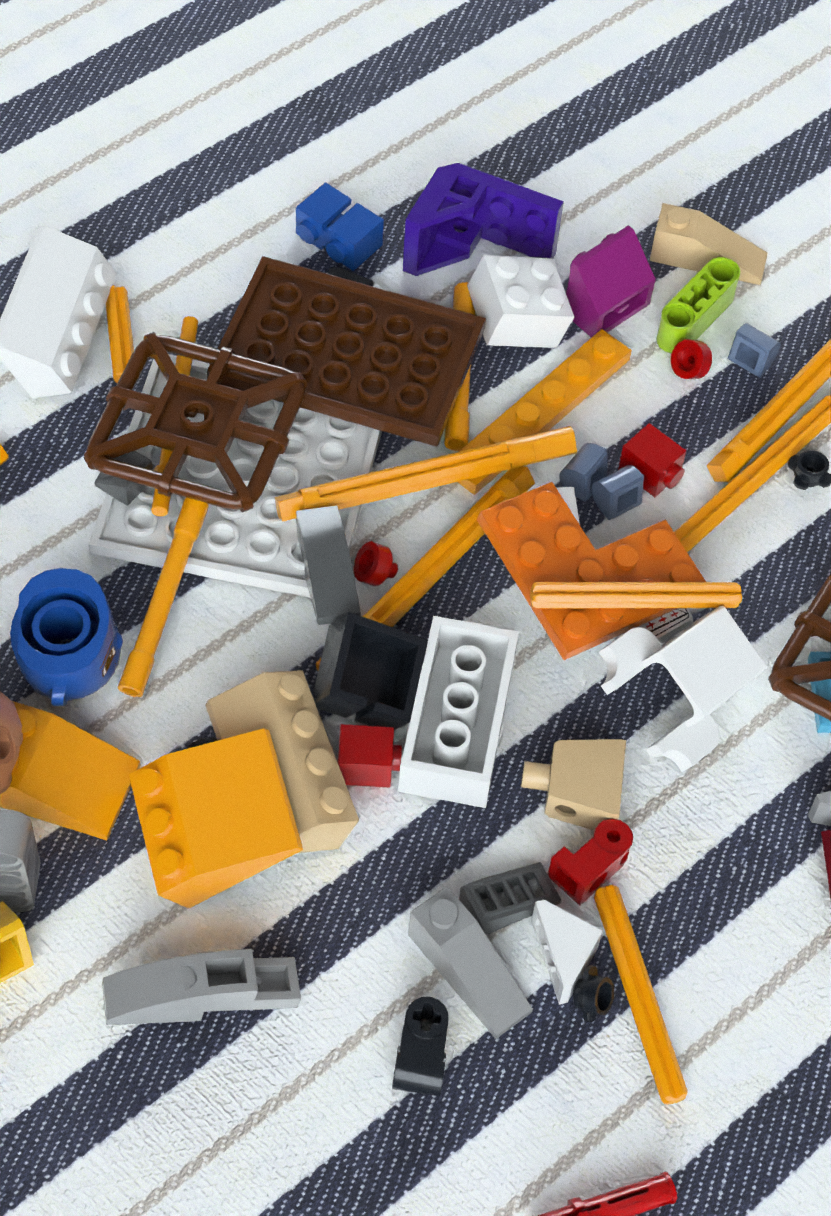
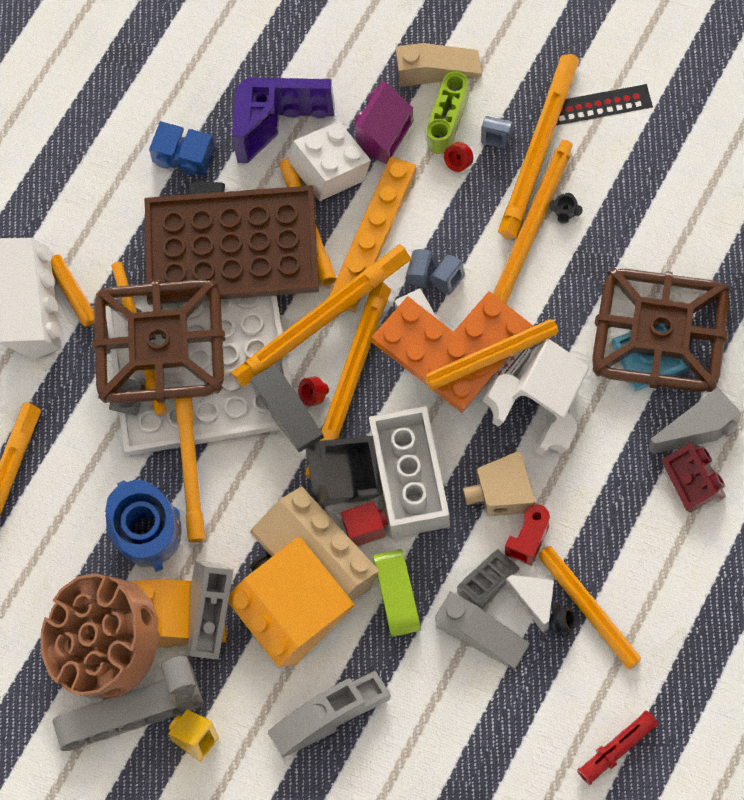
camera: 10 degrees left, 10 degrees up
black piece [392,997,449,1096] -> none
red brick [618,423,686,498] -> none
none -> light grey slope [188,561,234,660]
none -> lime beam [373,549,421,637]

